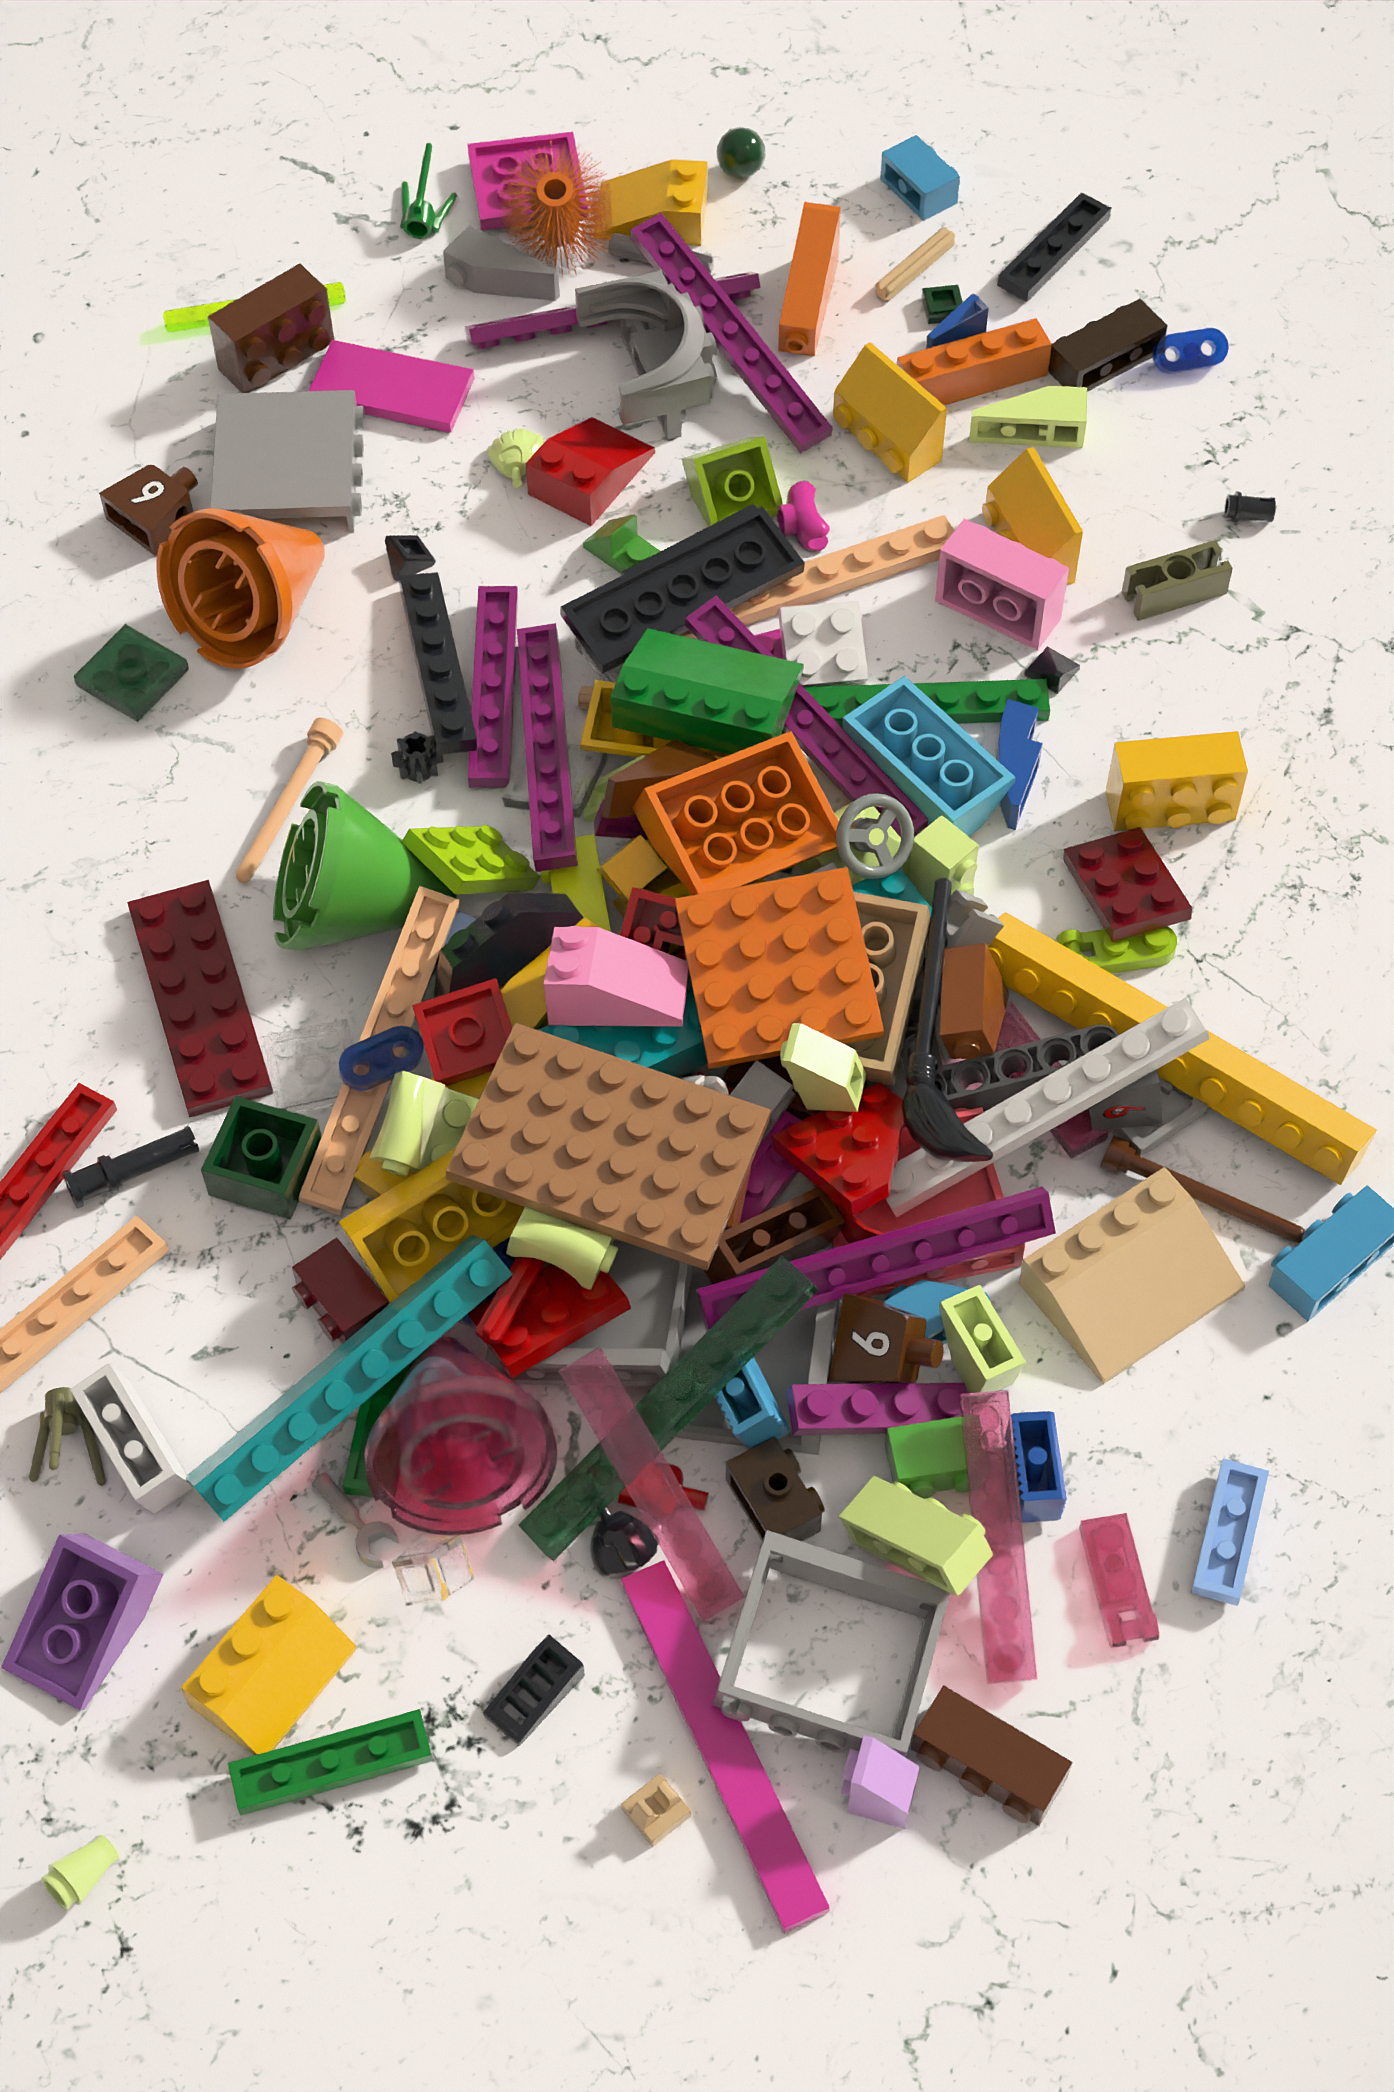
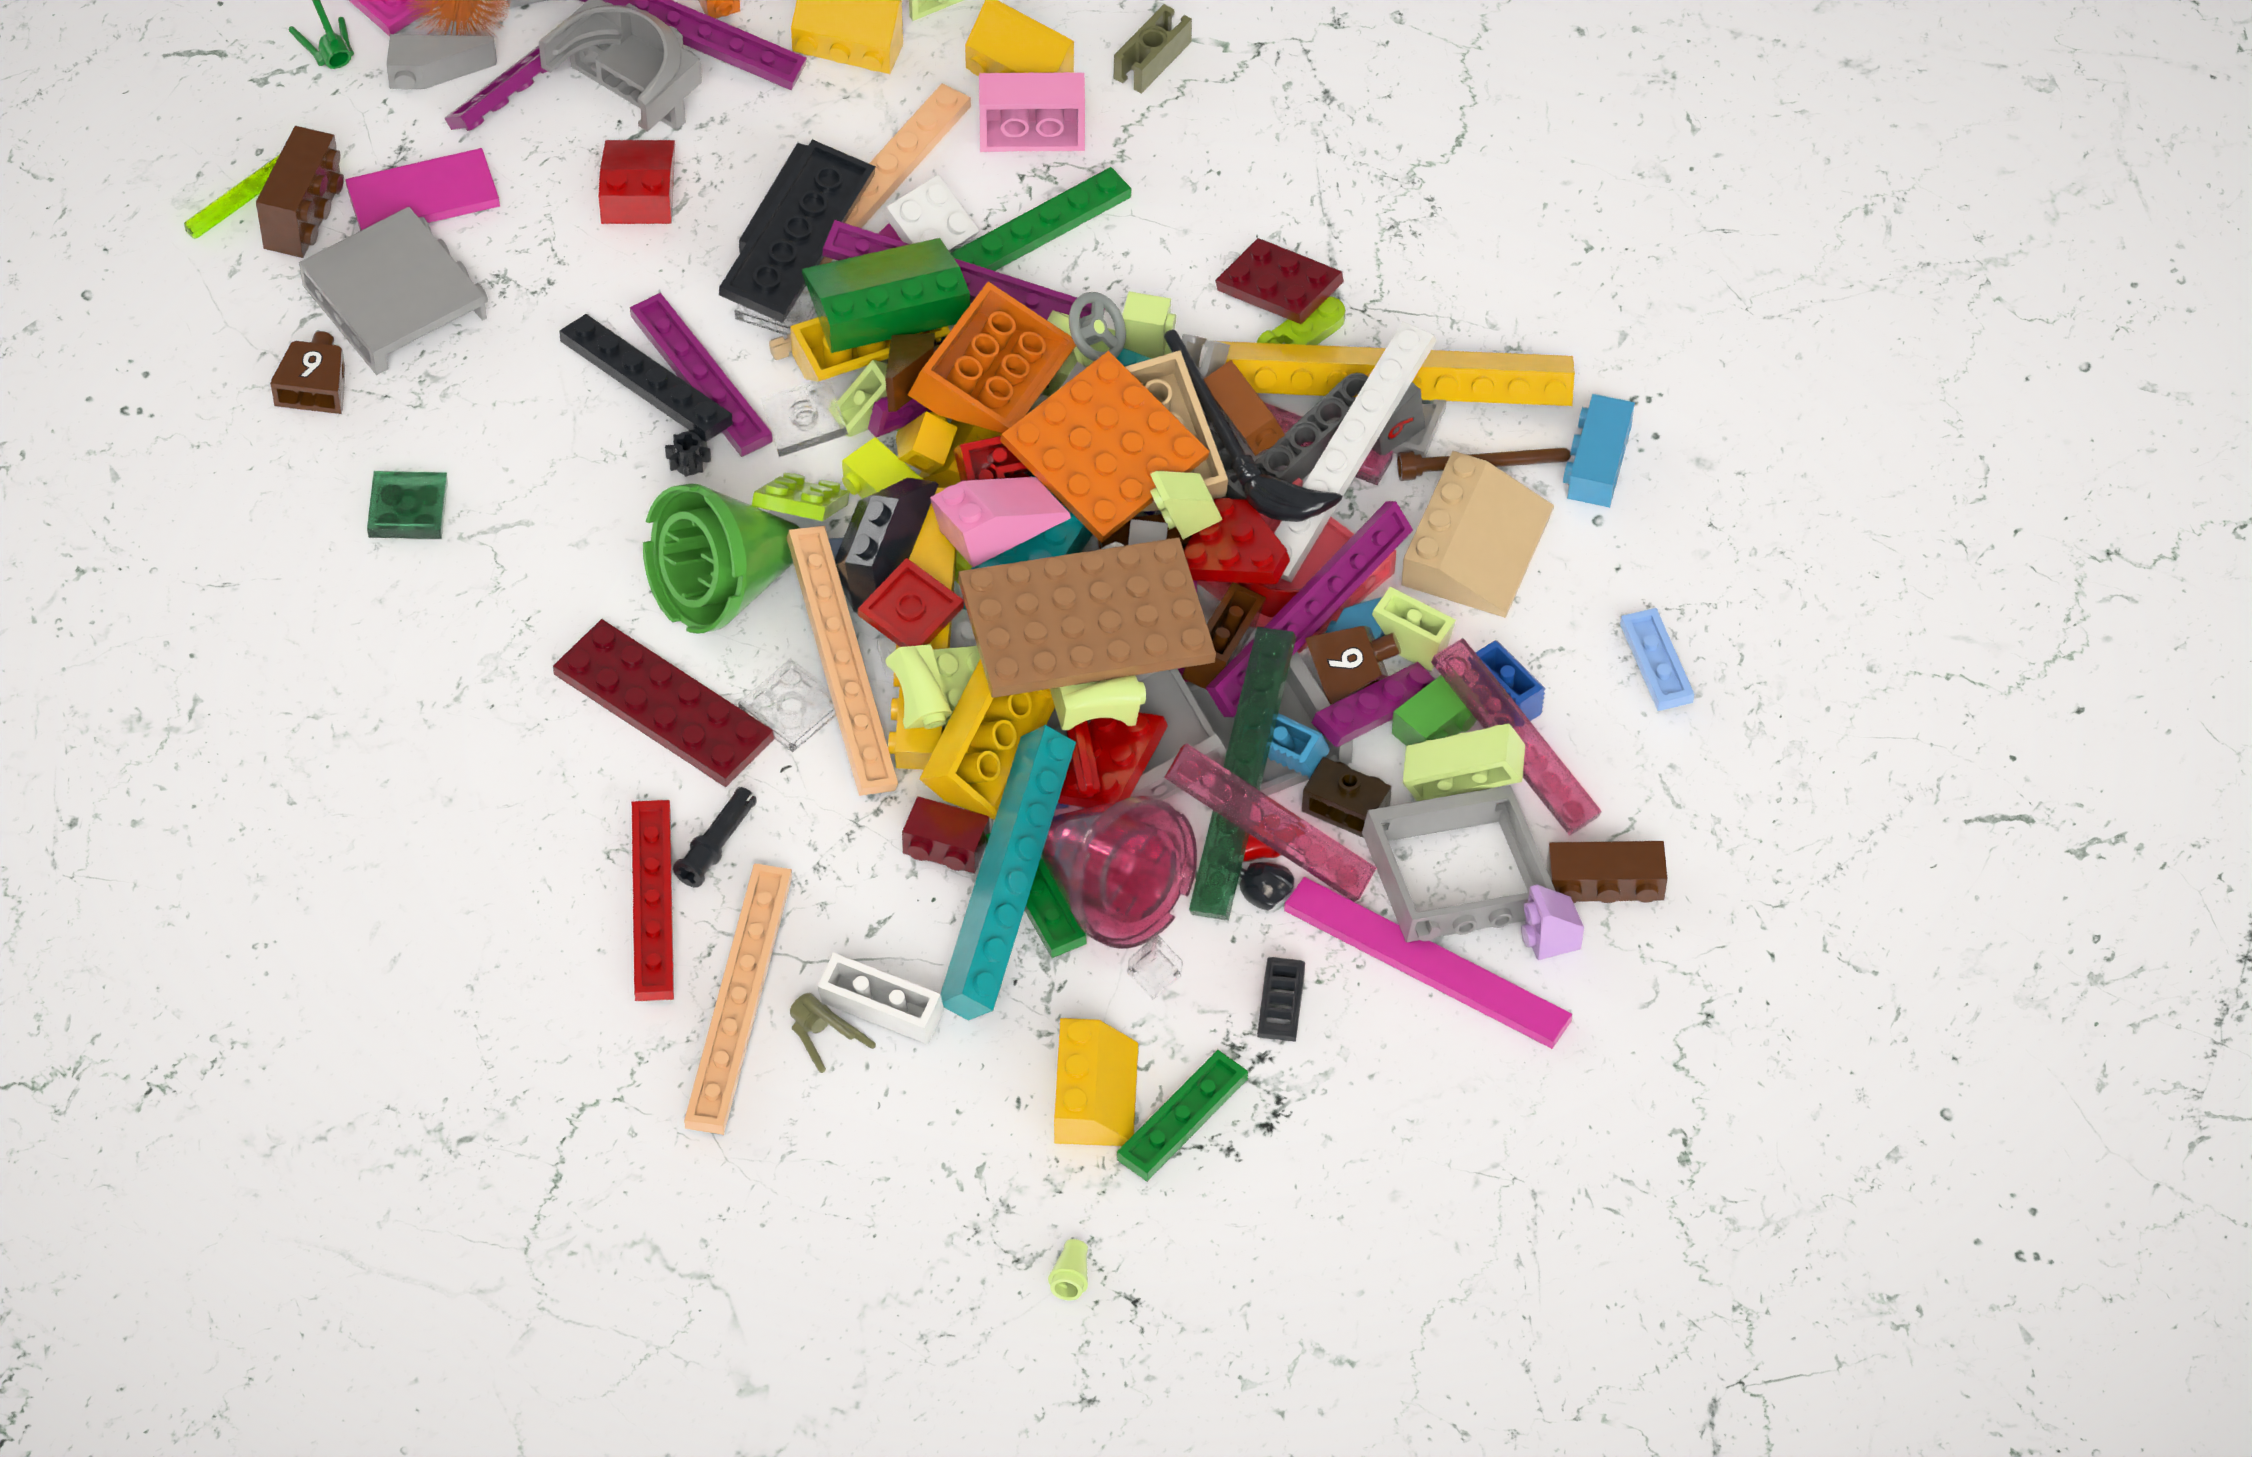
camera: 35 degrees left, 5 degrees down
medium lavender slope [1,1533,164,1710] -> none
orange cone [156,508,325,669] -> none
dark green brick [201,1096,322,1220] -> none
light nougat piece [236,718,343,883] -> none
light grey piece [312,1473,399,1568] -> none
clear blue plate [339,1026,424,1091] -> none
black slope [384,535,436,581] -> none
yellowish green piece [487,429,544,488] -> none
magenta plate [517,623,578,872] -> none
bright green slope [583,514,660,574] -> none
tan tile [621,1773,691,1847] -> none
lime slope [681,436,783,527] -> none
dark pink piece [777,481,830,551] -> none
medium azure slope [842,676,1016,837] -> none
blue slope [996,699,1043,830] -> none
black slope [1024,646,1080,694] -> none
clear pink plate [1079,1513,1159,1648] -> none
yellow brick [1105,731,1248,831] -> none

